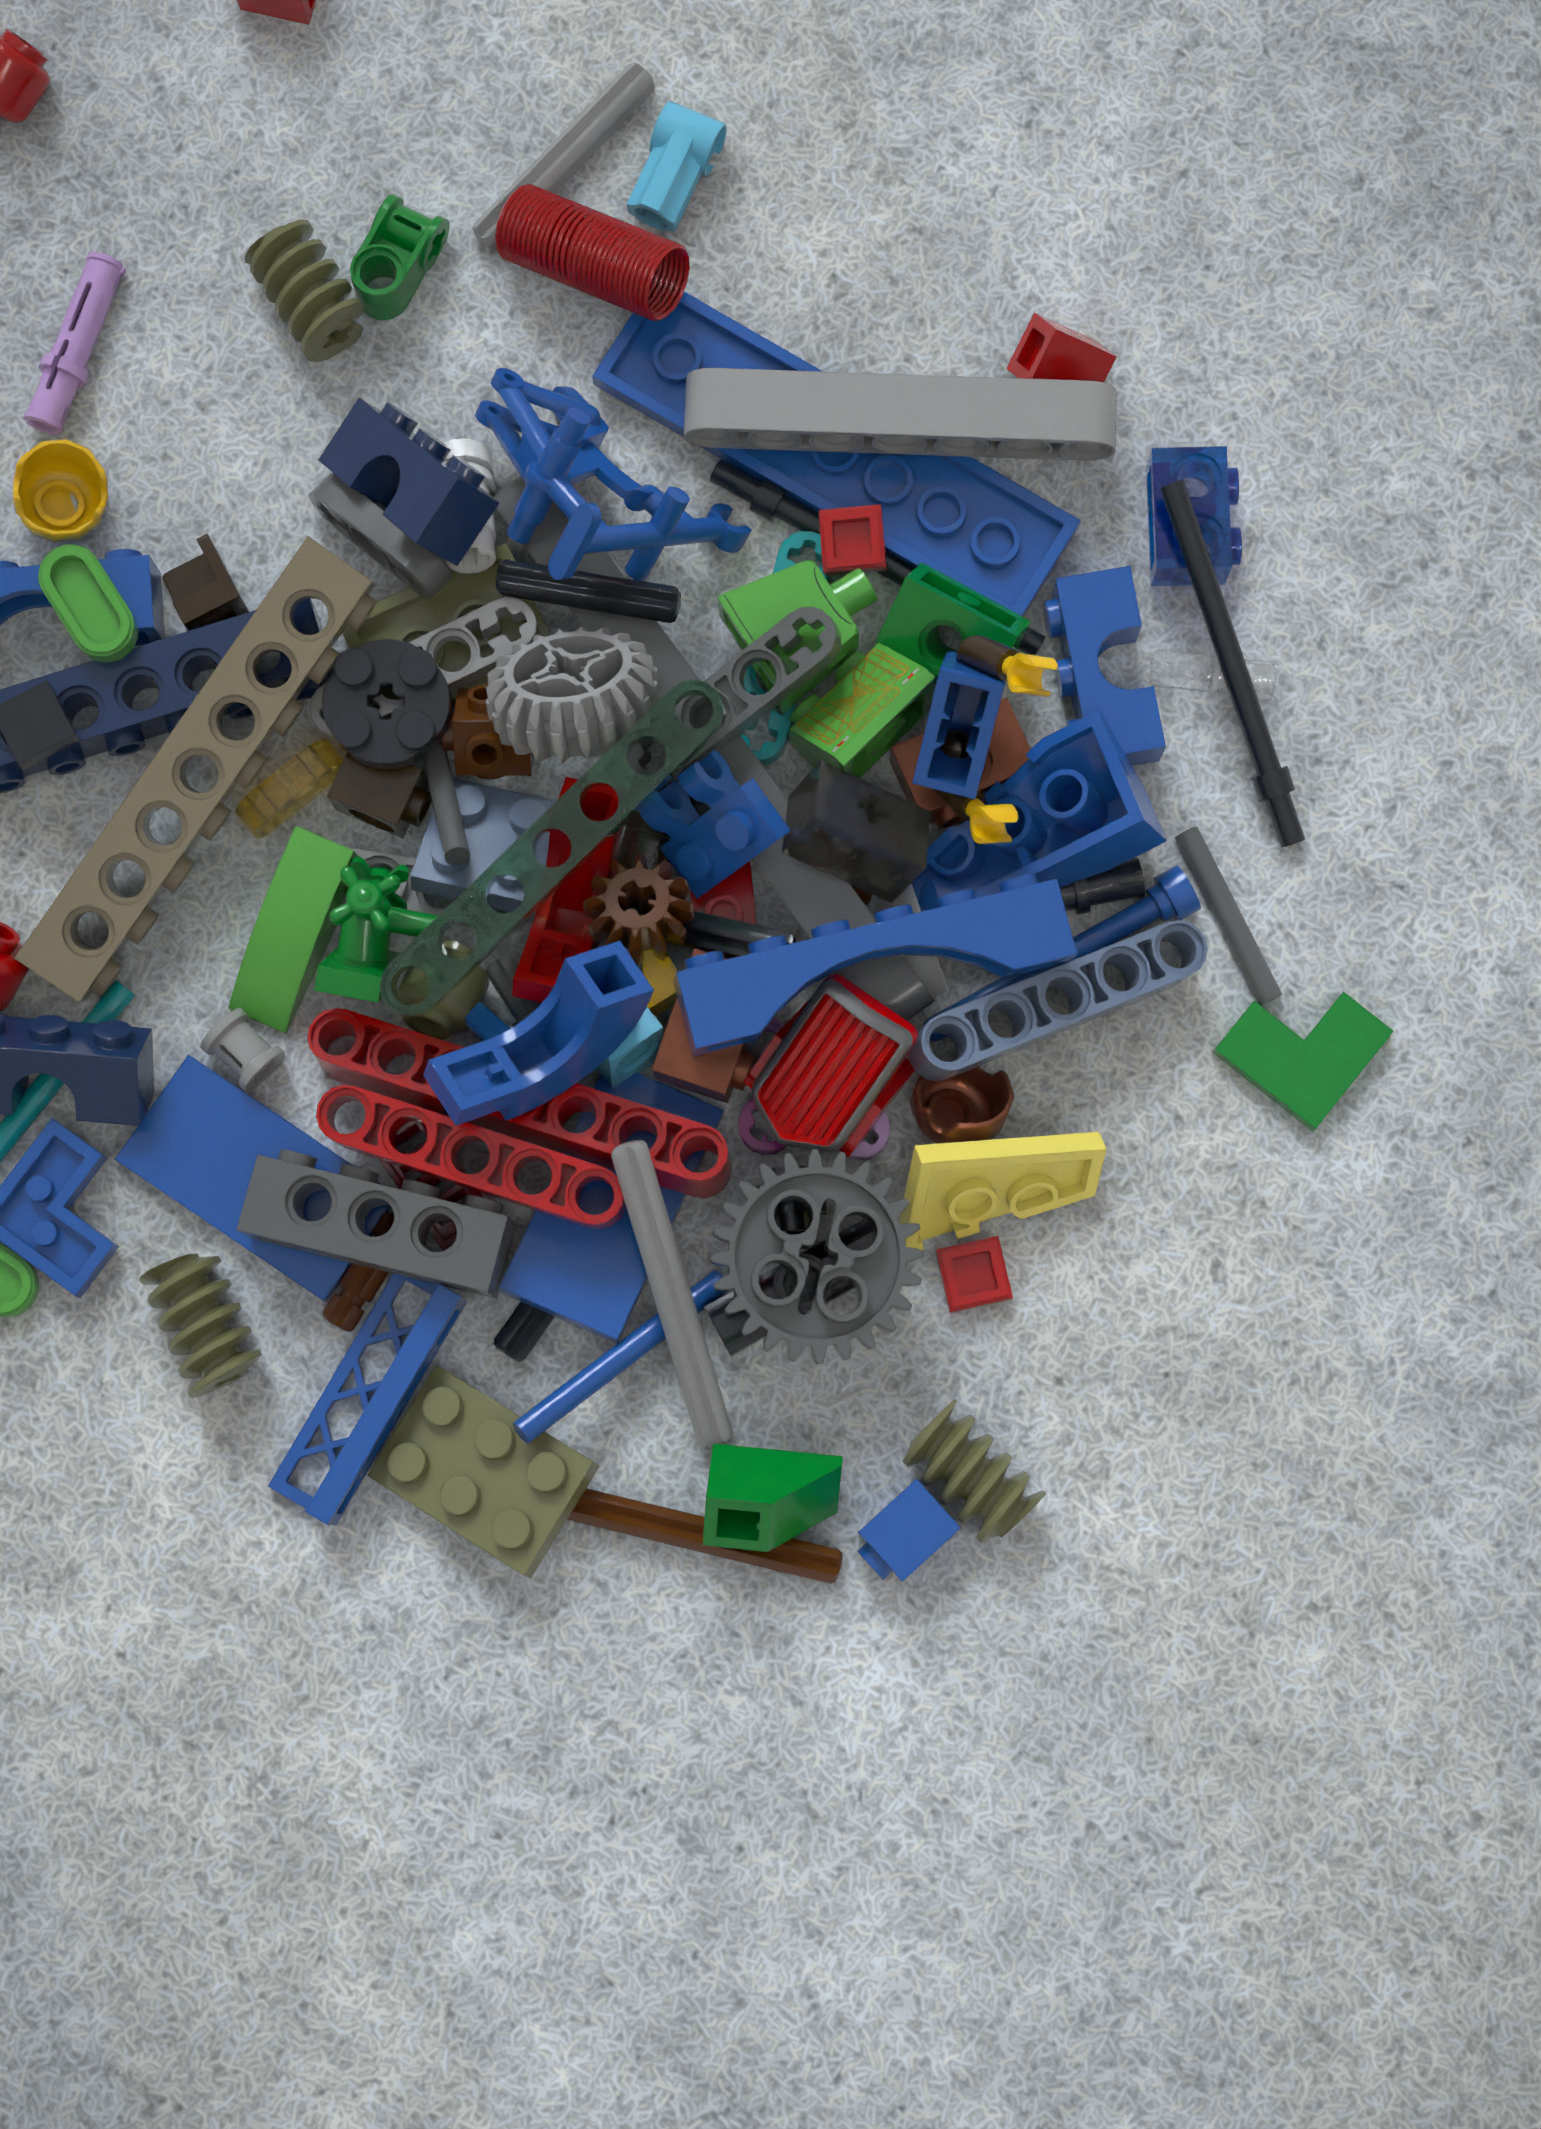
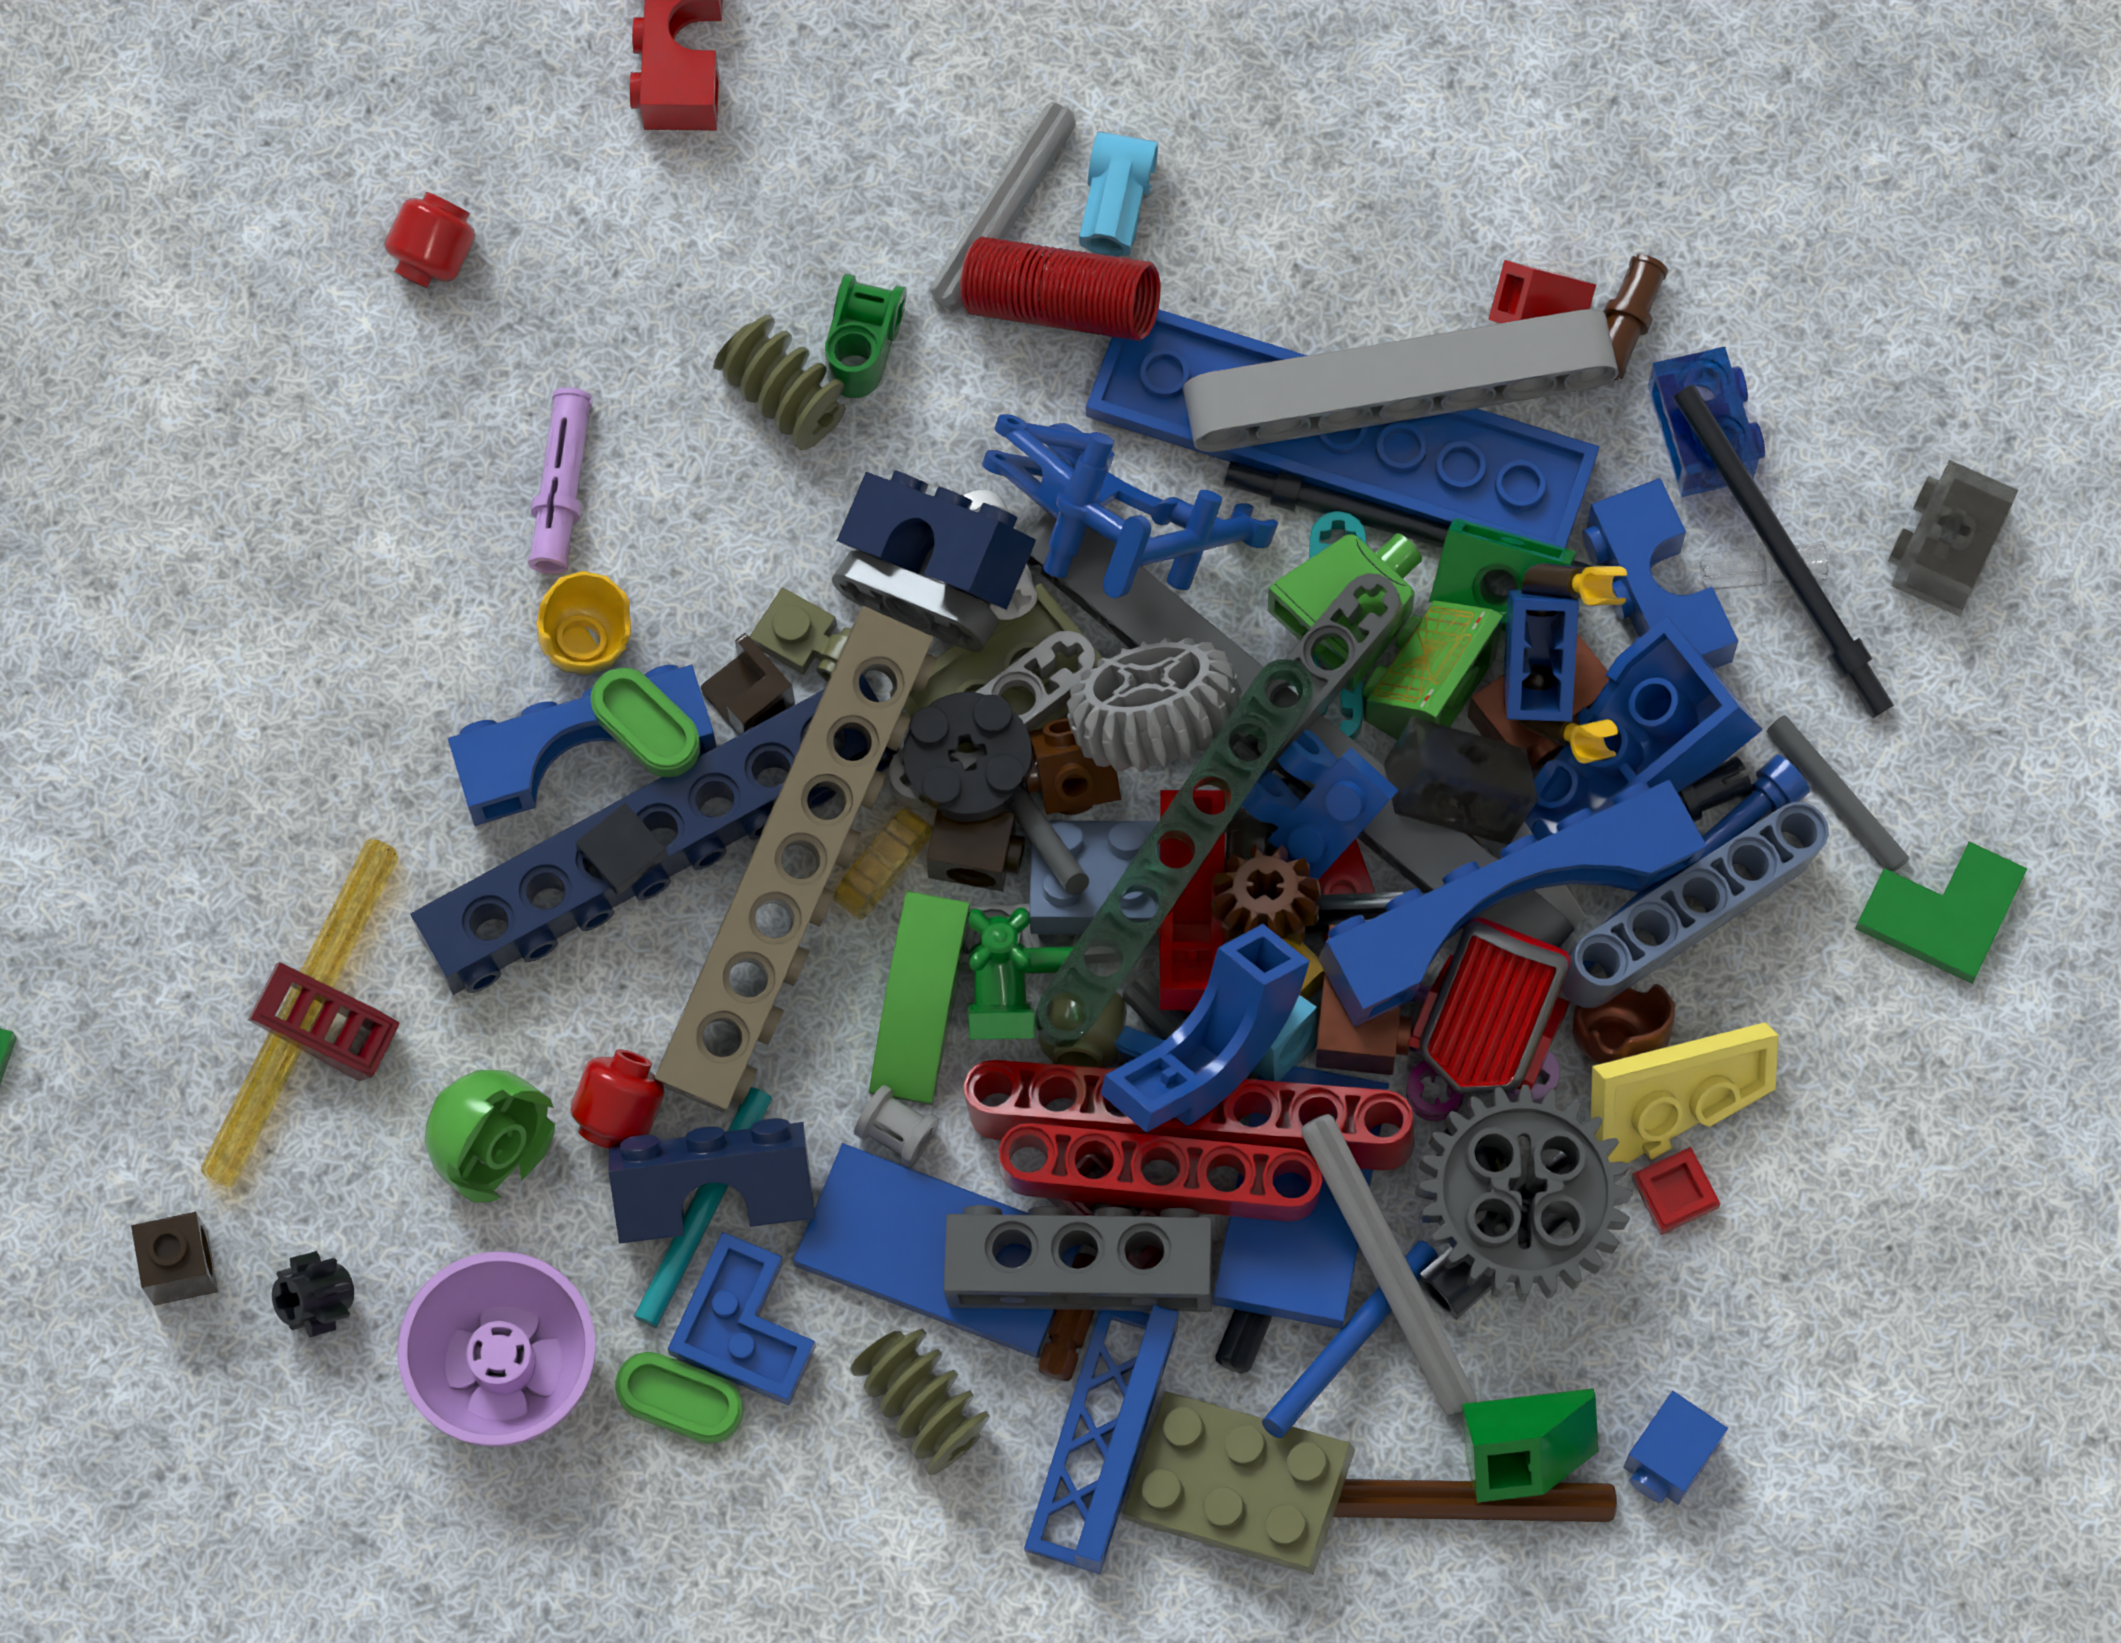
camera: 15 degrees left, 10 degrees down
black axle [495,559,681,623] -> none
red tile [818,504,887,576] -> none
olive piece [903,1399,1047,1543] -> none
none -> olive plate [749,587,867,682]
none -> reddish brown pin [1603,254,1668,380]
none -> clear smoke brick [1888,460,2019,617]

